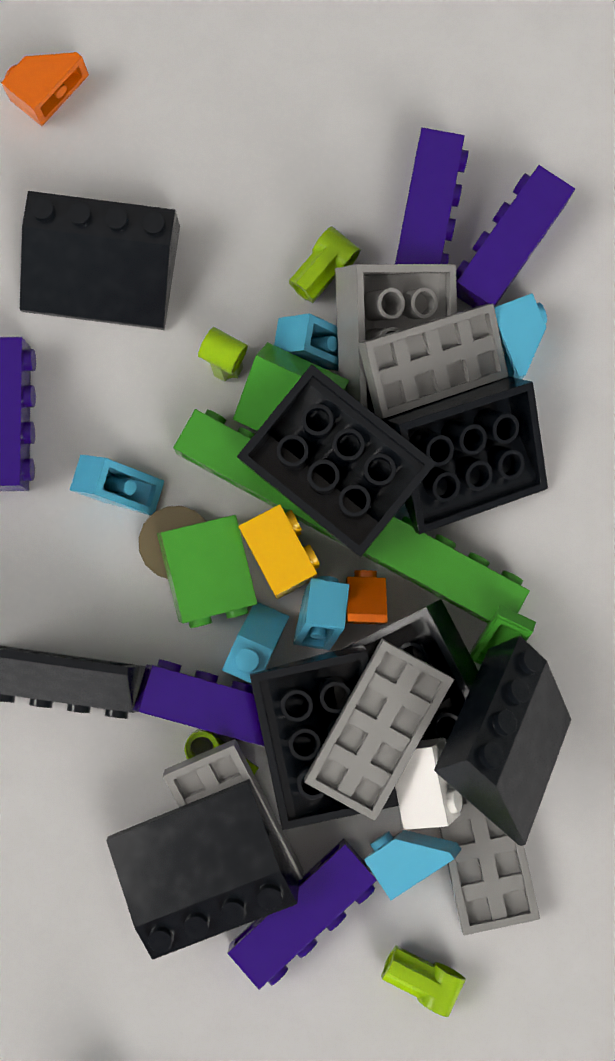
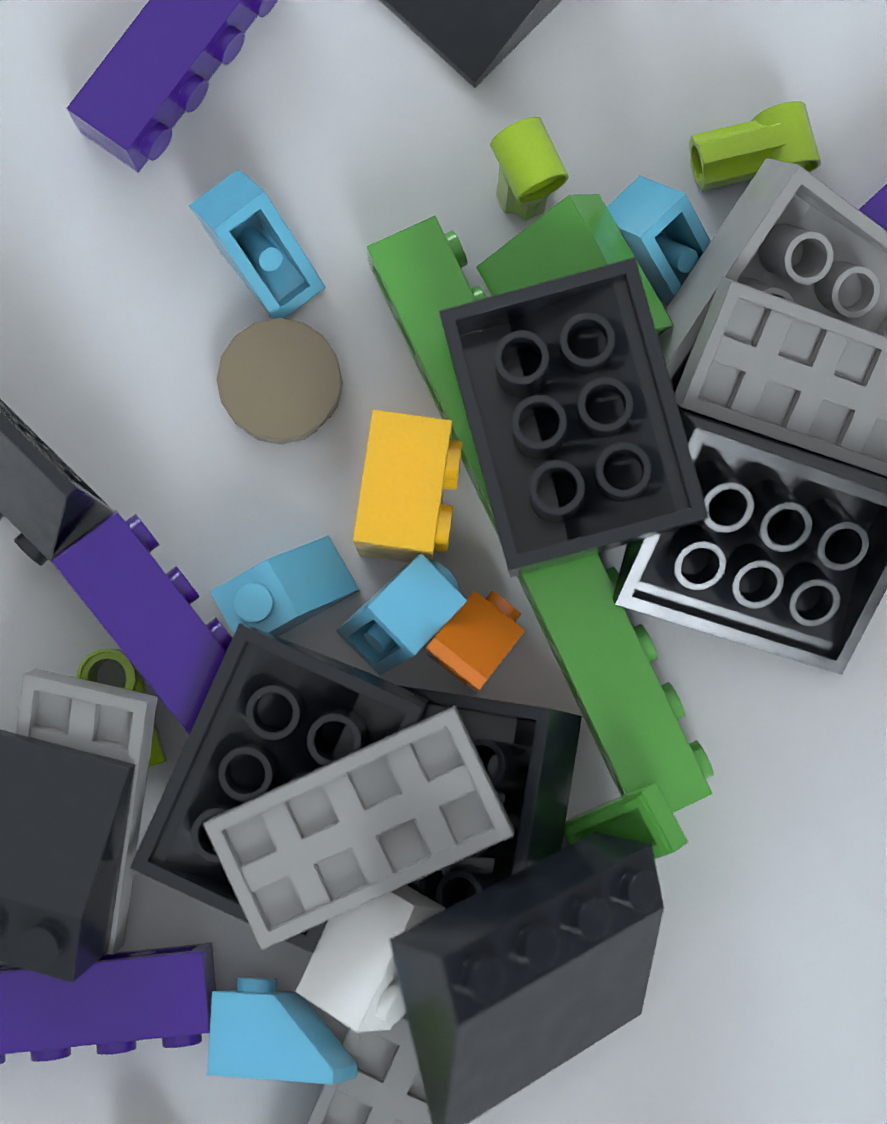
camera: 35 degrees right, 0 degrees up
bright green brick [157,515,257,628] -> none

